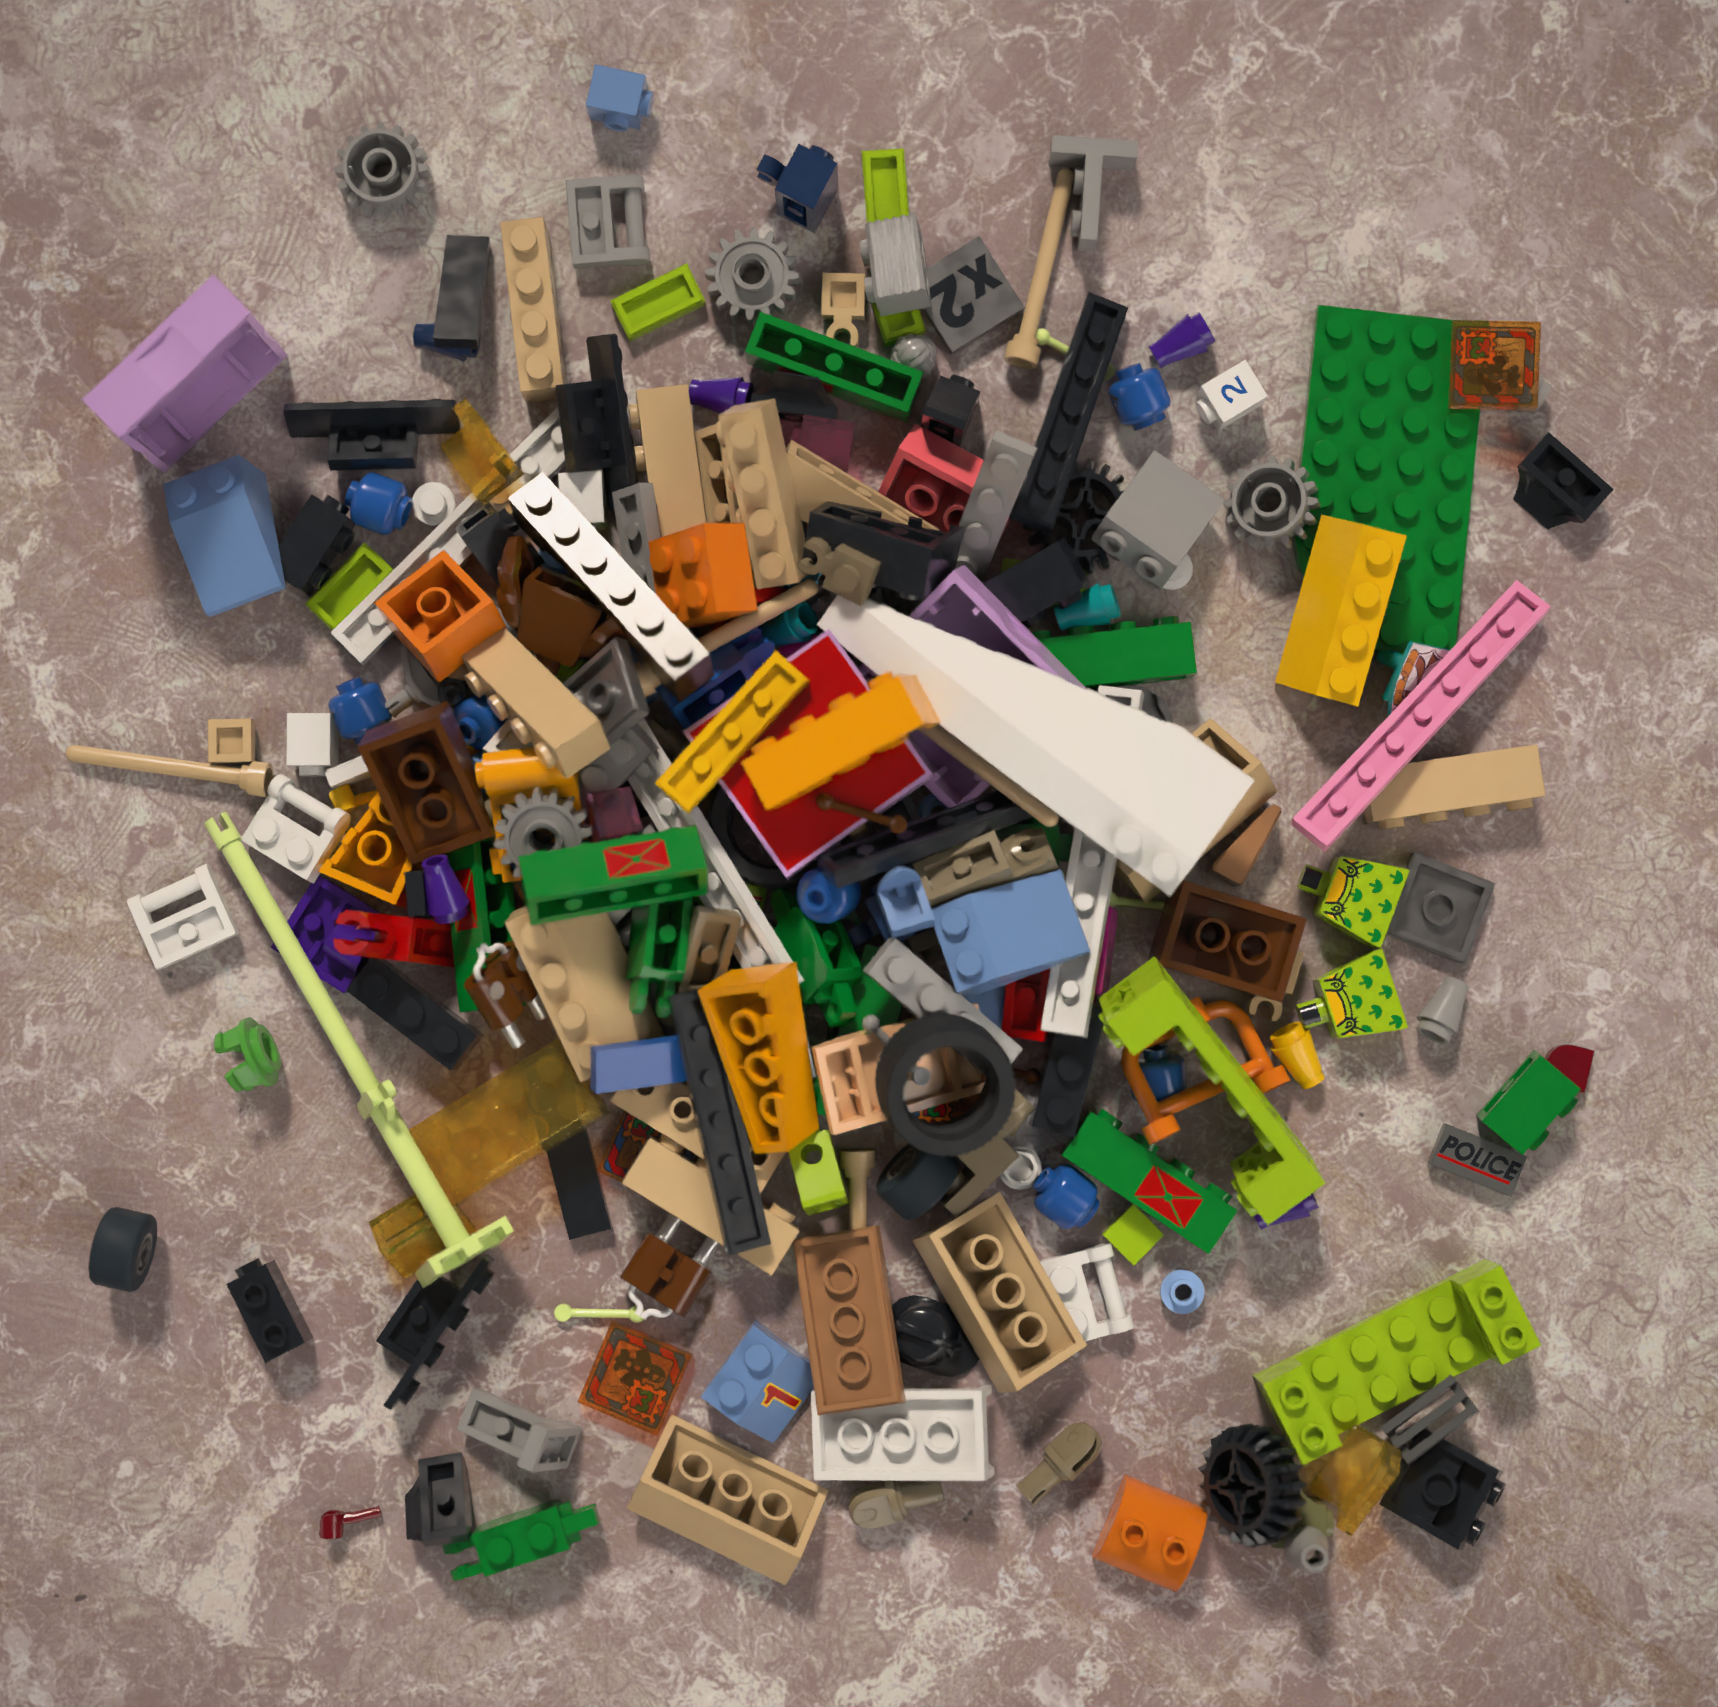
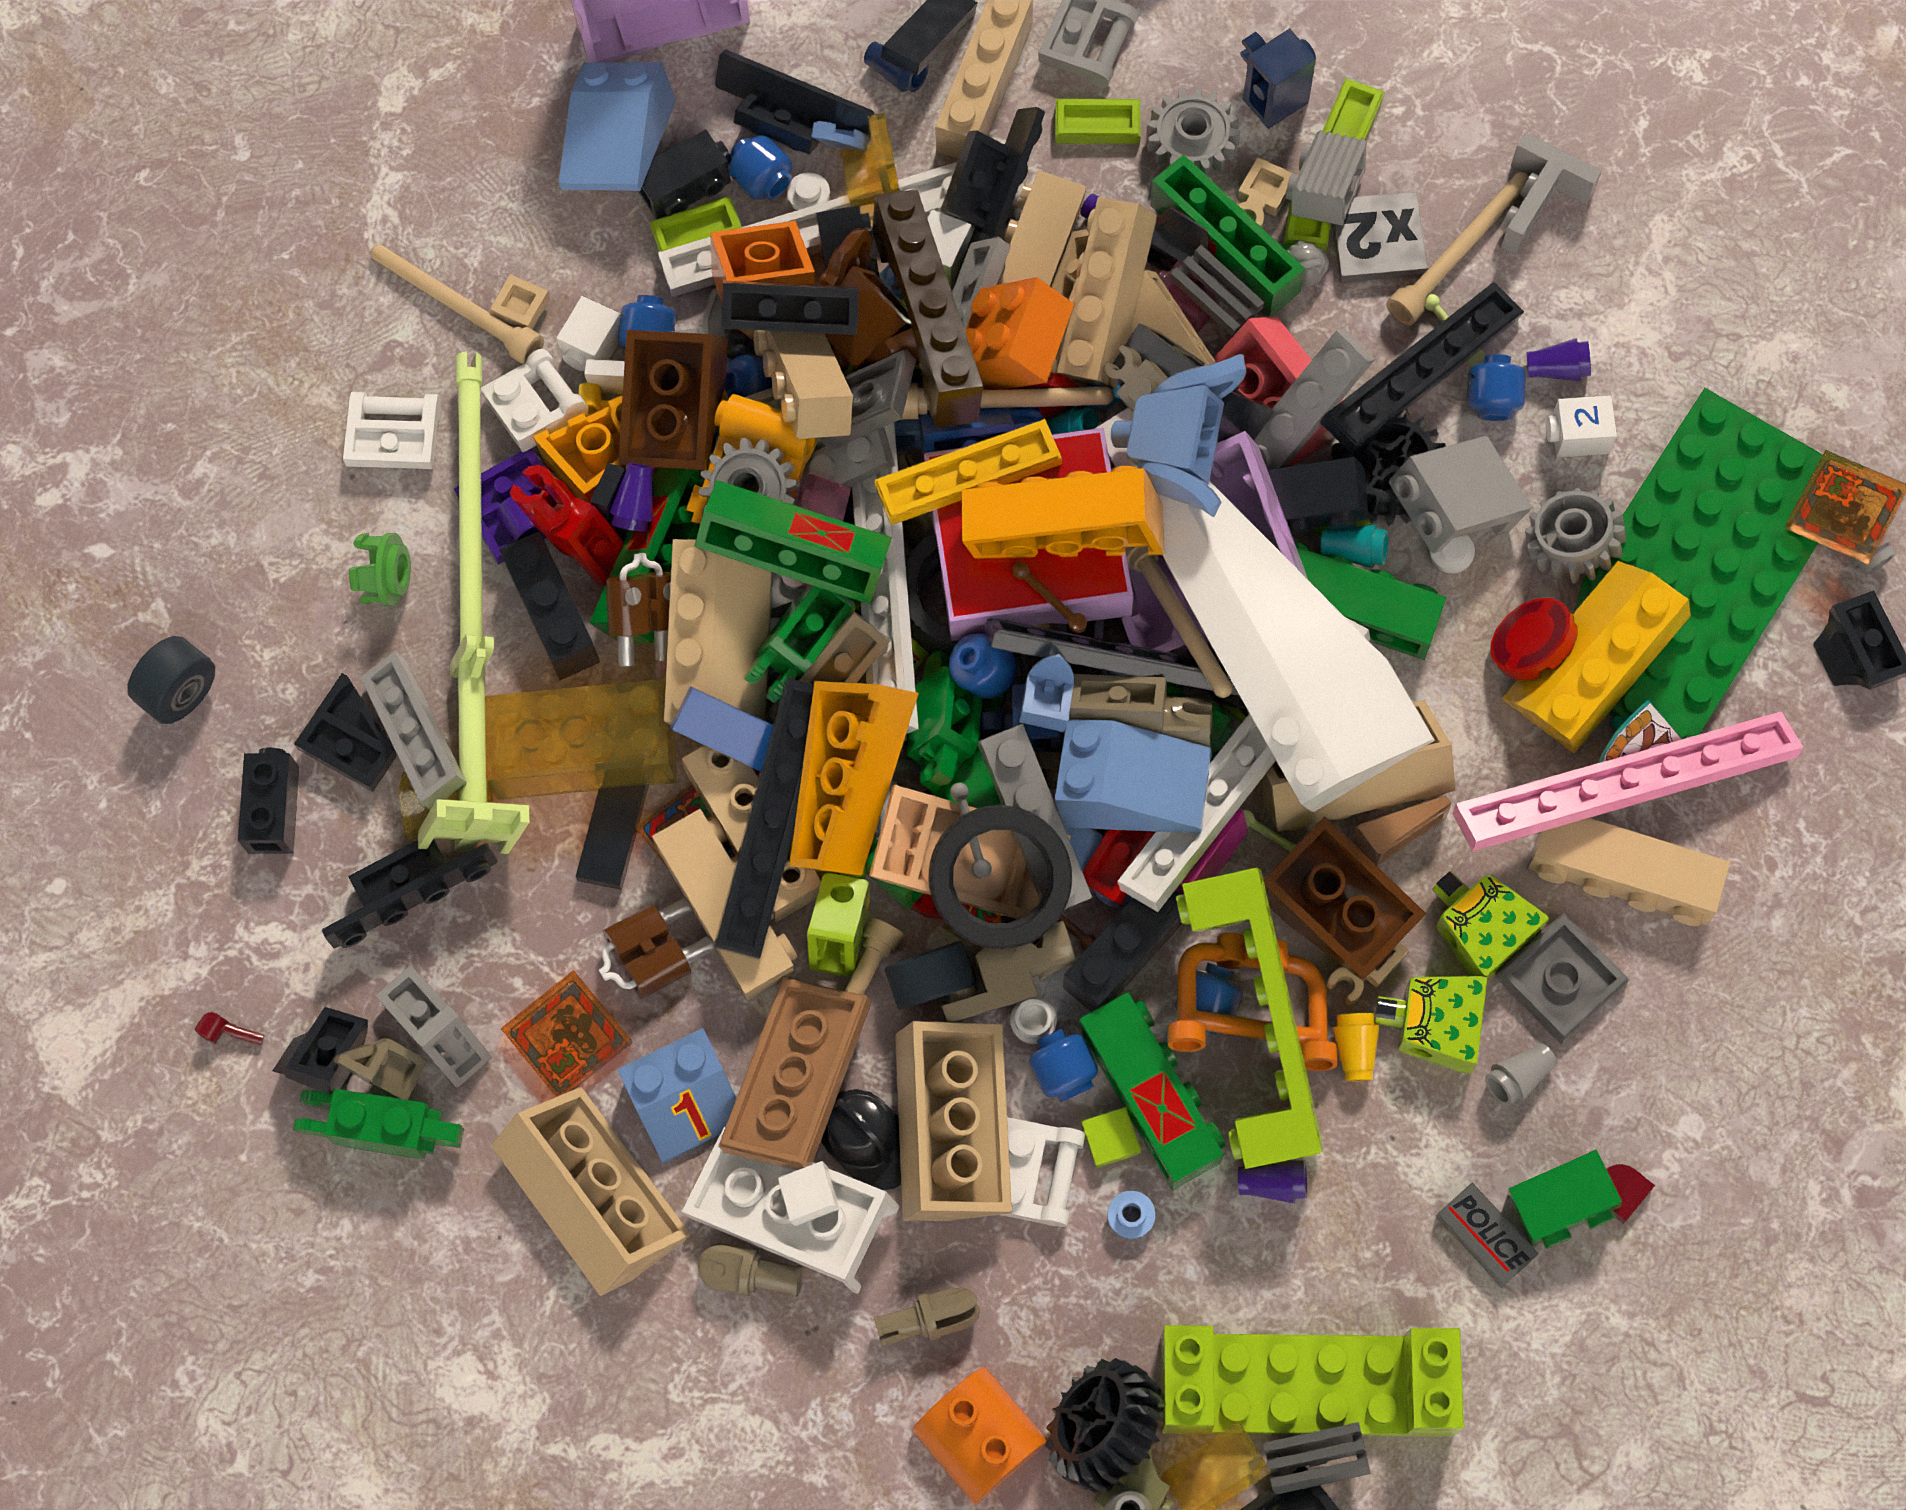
camera: 30 degrees right, 15 degrees down
yellowish green hinge [554,1303,645,1323] -> none
black slope [921,375,981,447] -> none
none -> black wing [294,673,397,792]
none -> dark tan slope [333,1038,428,1100]
none -> light grey plate [360,651,467,810]
none -> black brick [721,280,859,335]
none -> white tile [778,1161,839,1226]
none -> medium blue tile [812,121,869,152]
none -> medium blue torso [1111,354,1246,517]
none -> dark grey tile [1170,245,1264,337]
none -> red tile [1491,598,1578,680]

